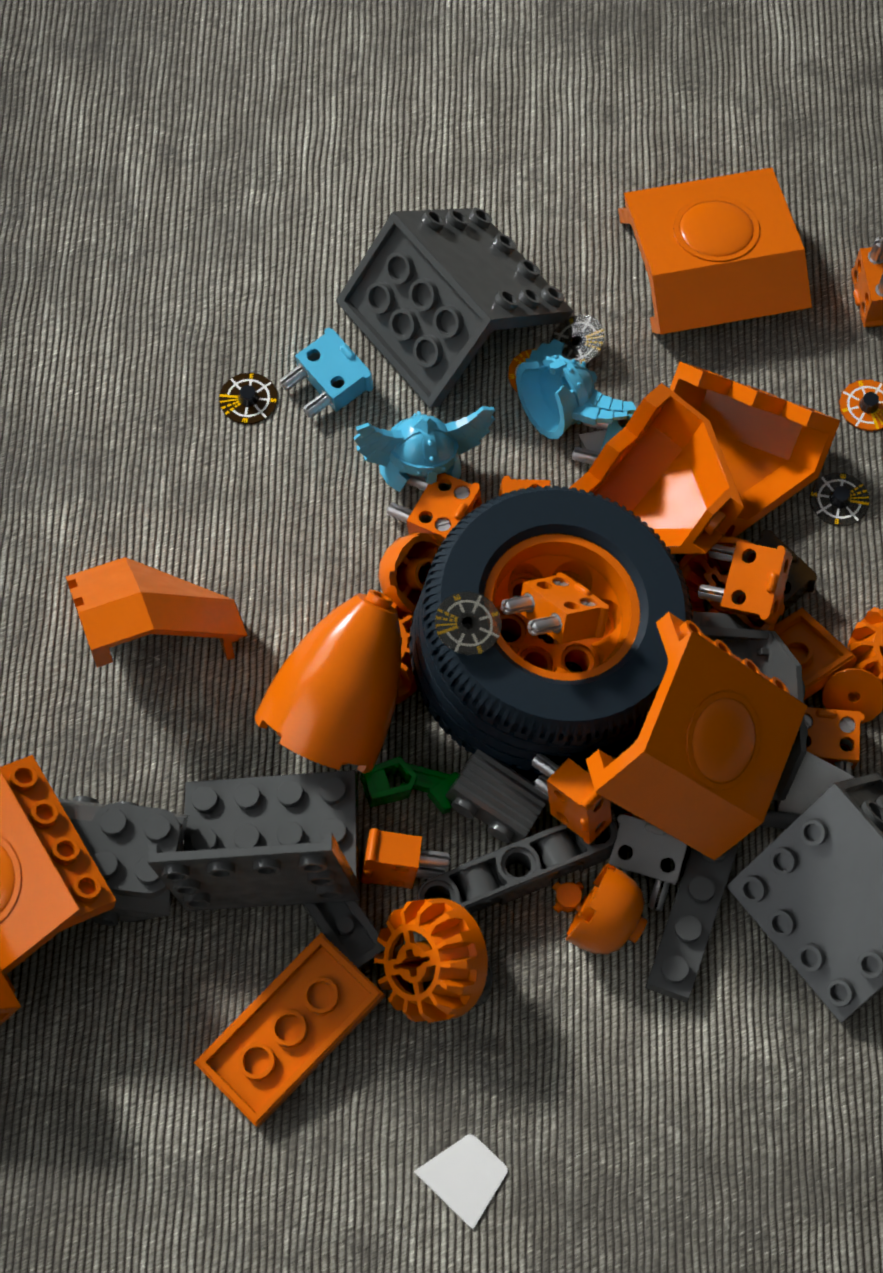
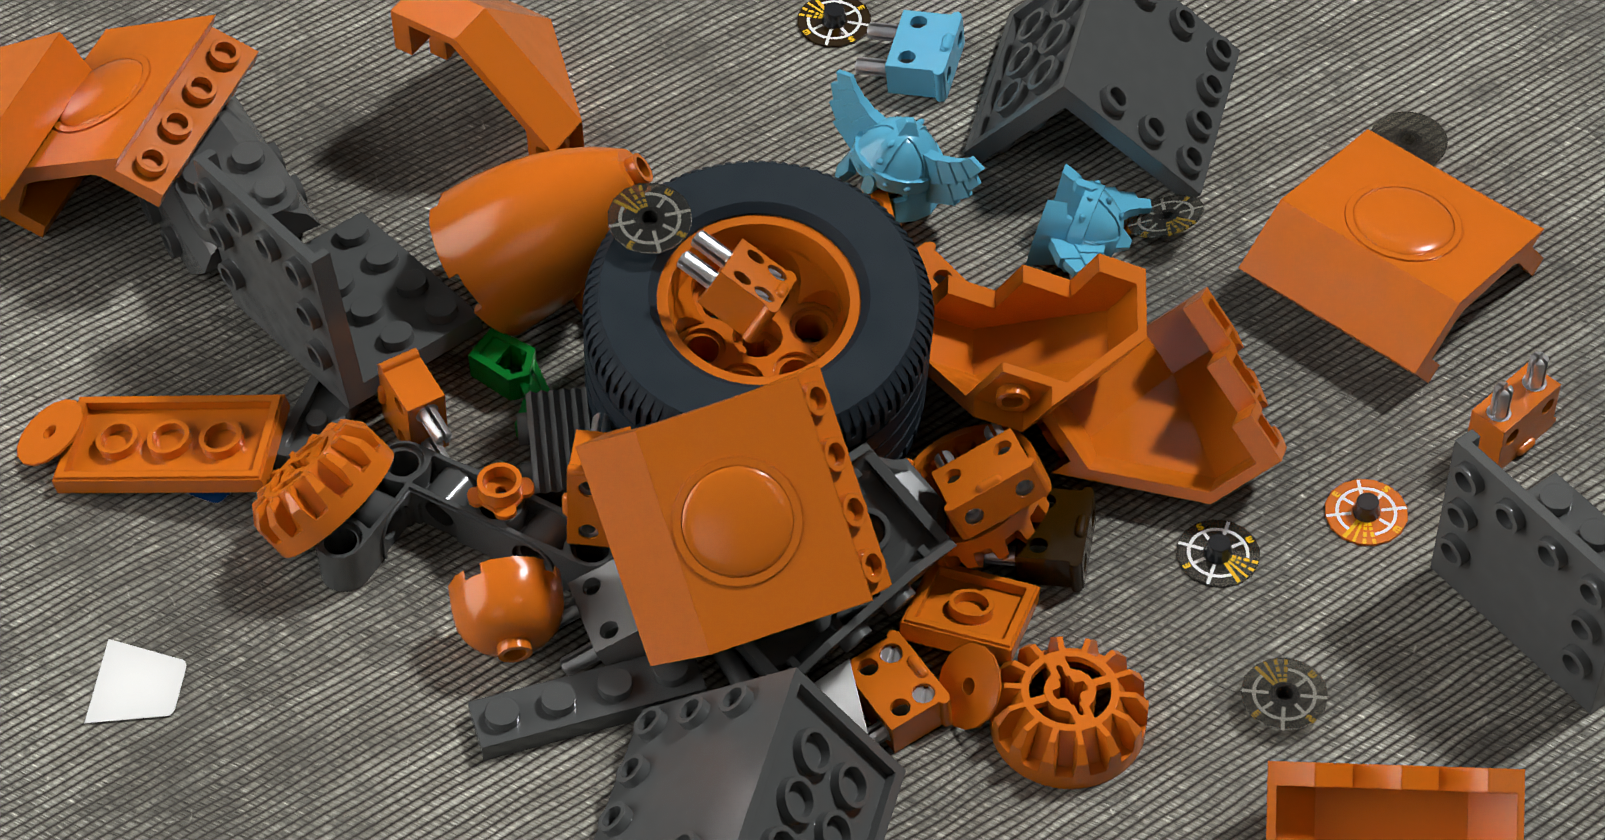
camera: 55 degrees right, 15 degrees down
none -> orange piece [17,399,84,466]
none -> orange plate [467,462,535,520]
none -> clear smoke piece [1371,112,1448,165]

